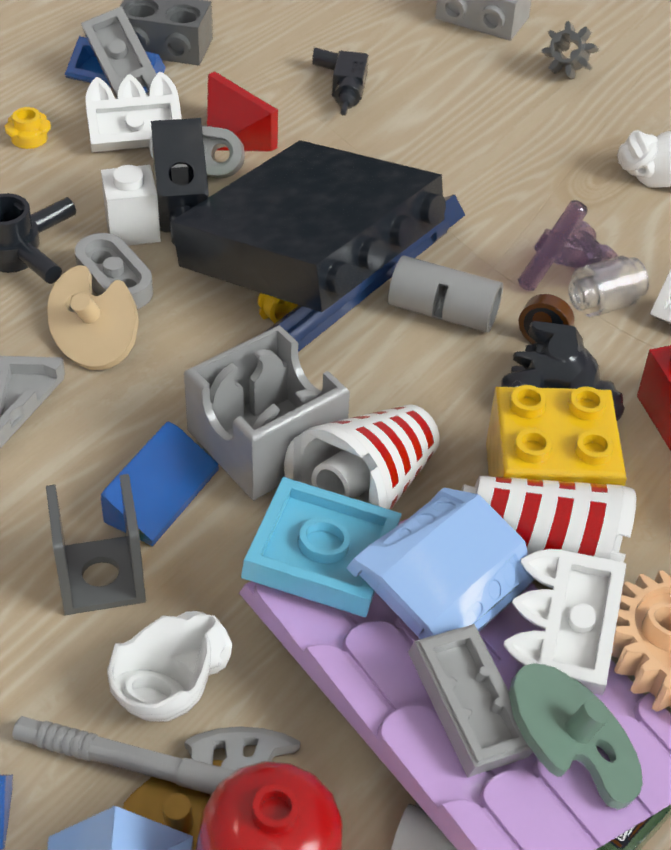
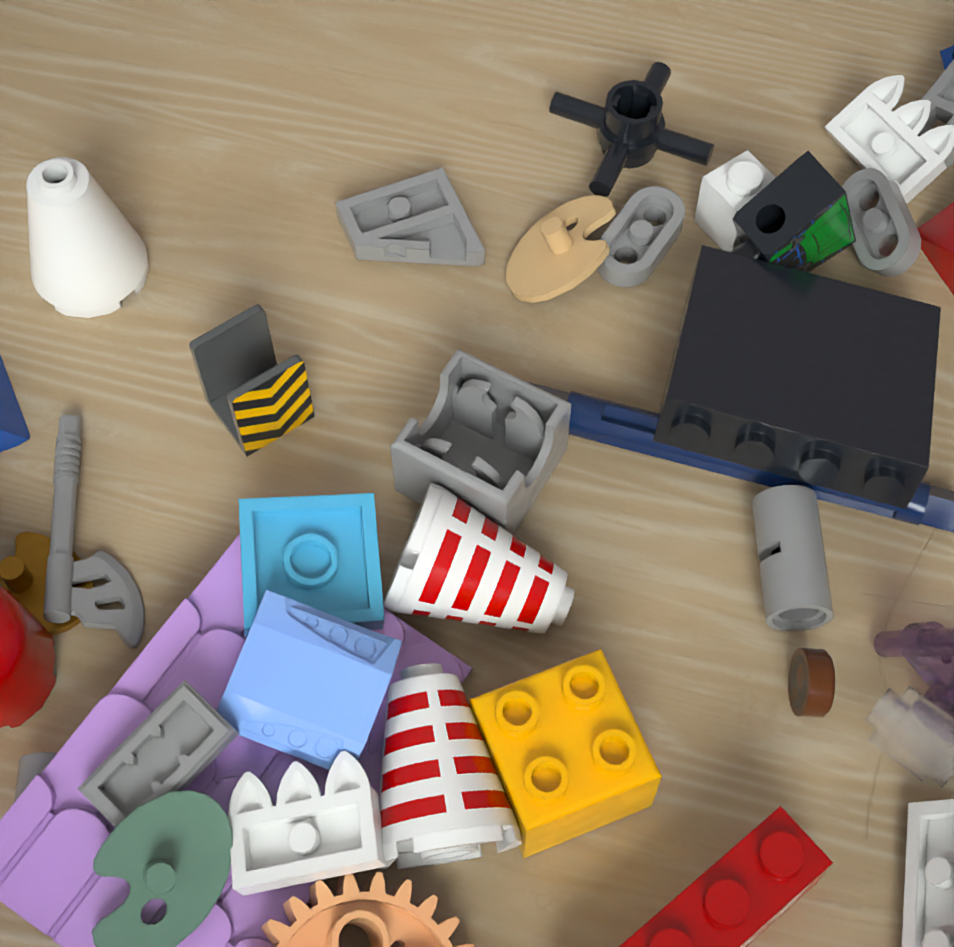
camera: 70 degrees right, 15 degrees up
yellow plate [4,107,51,149] -> none
blue slope [101,421,219,547] -> none
white hair [107,611,232,721] -> none
black animal [501,321,625,421] -> none

